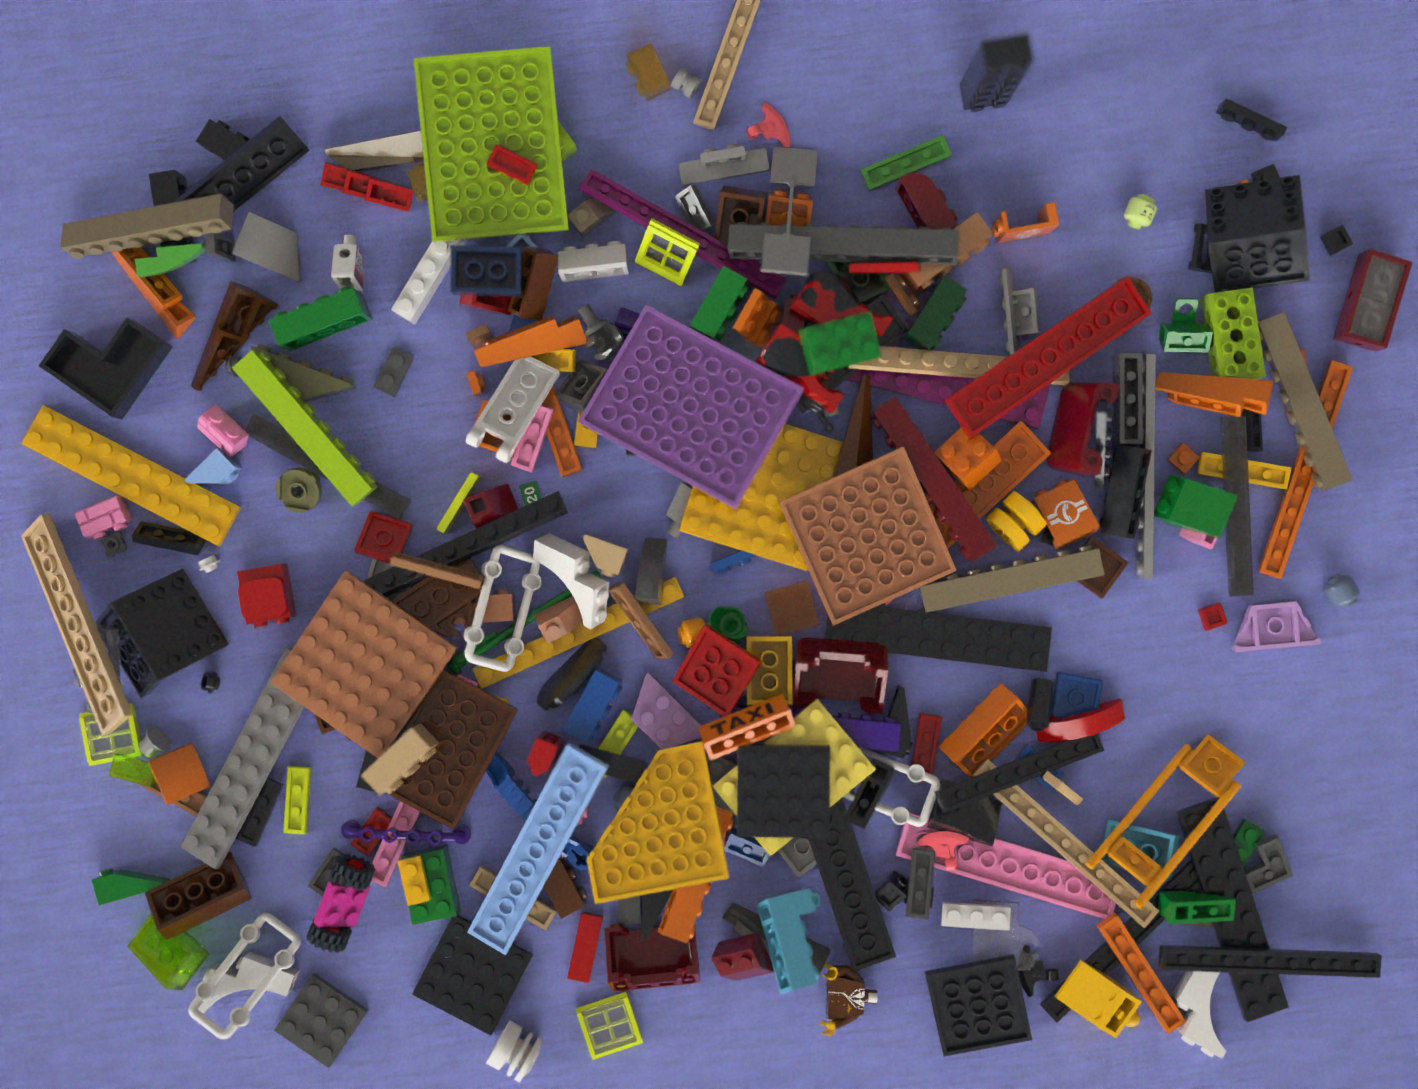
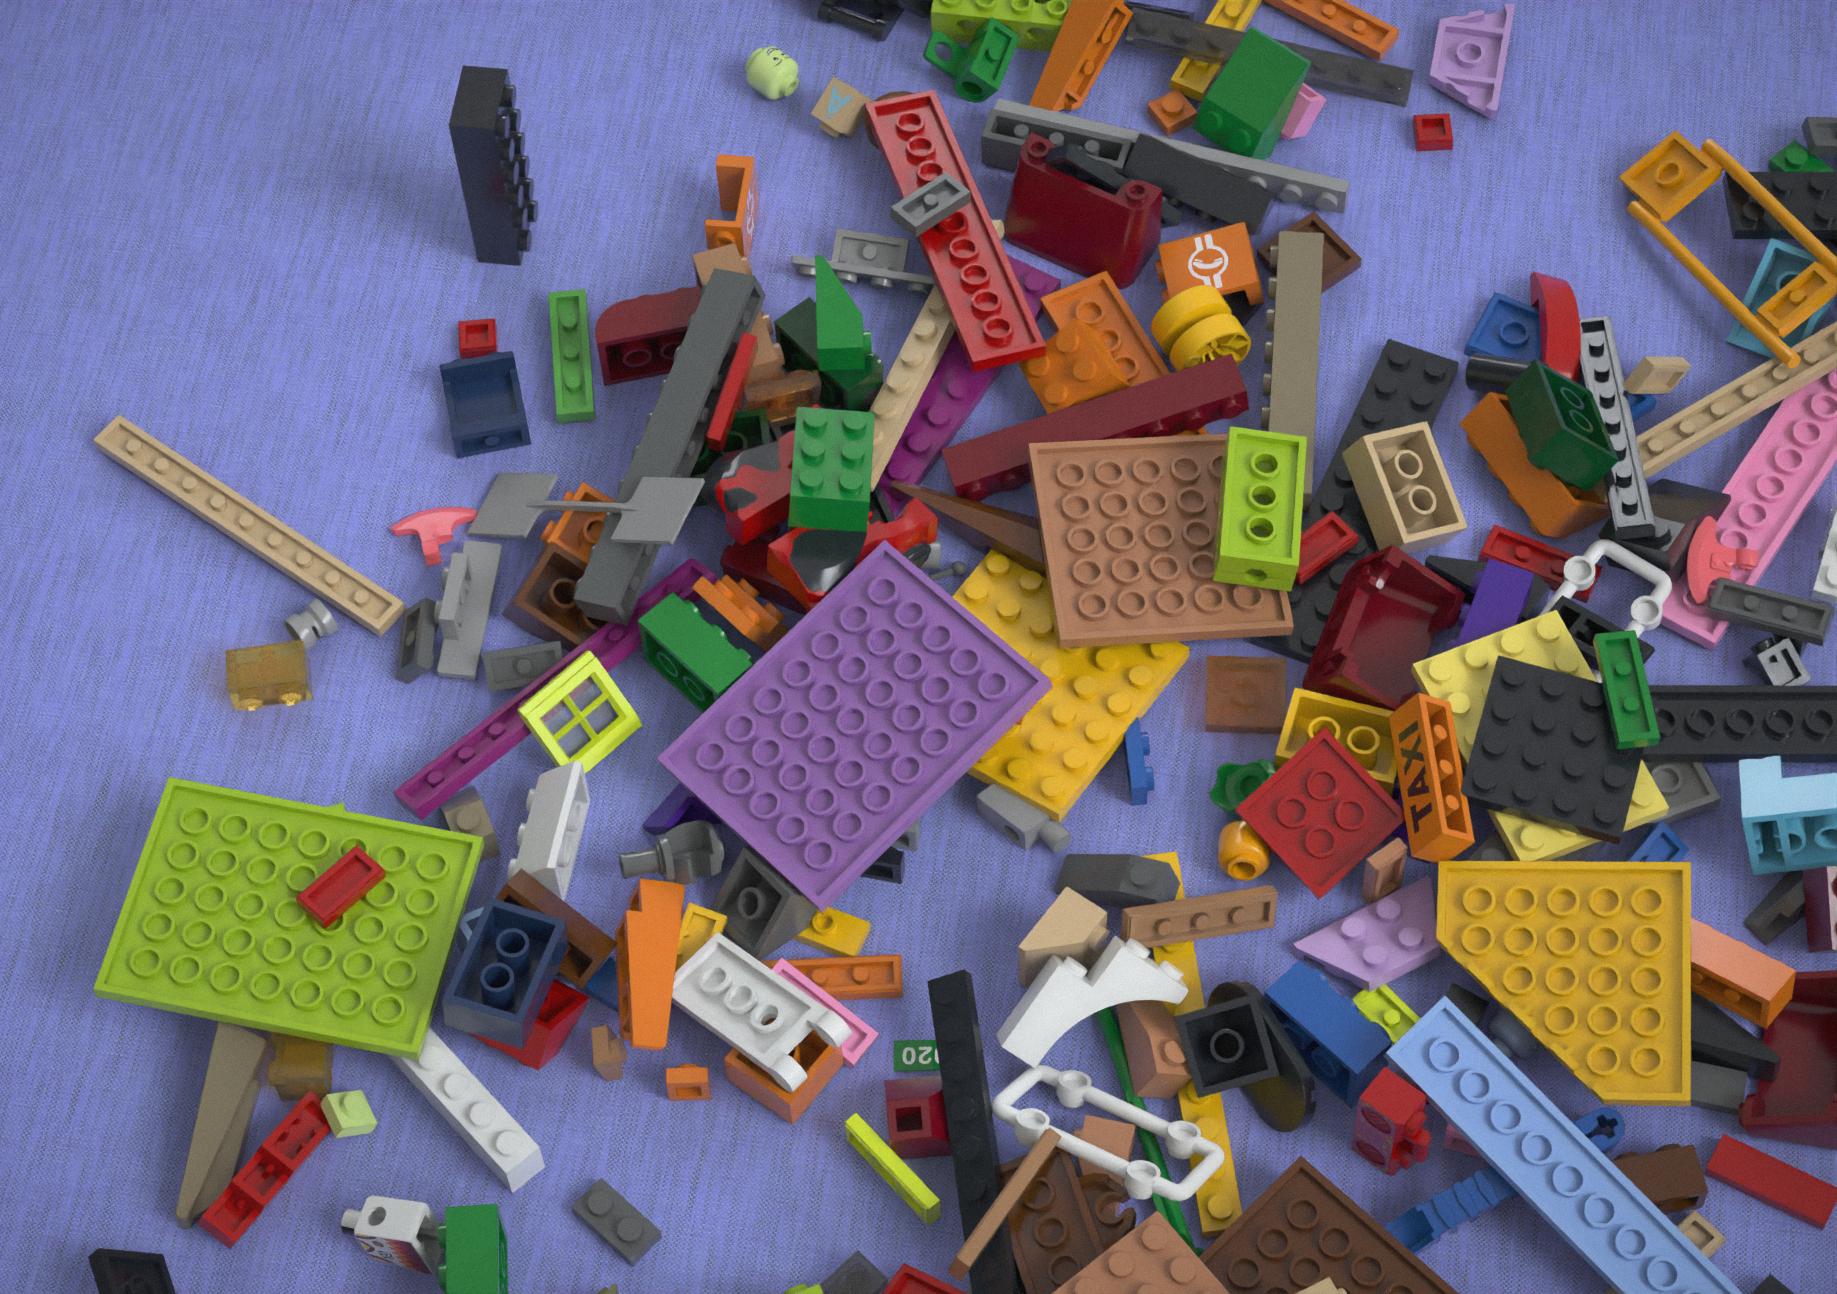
camera: 75 degrees left, 30 degrees down
none -> yellowish green plate [320,1090,378,1138]
none -> dark grey plate [395,597,439,684]
none -> dark blue panel [439,351,531,459]
none -> red tile [458,318,498,359]
none -> tan brick [811,77,875,138]
none -> green slope [815,255,872,371]
none -> dark grey plate [891,172,971,238]
none -> black slope [1175,993,1280,1098]
none -> lime brick [1213,426,1307,592]
none -> red tile [1294,511,1358,585]
none -> tan brick [1342,421,1468,554]
none -> nougat tile [1361,837,1408,905]
none -> dark green brick [1505,359,1619,492]
none -> green plate [1593,630,1660,749]

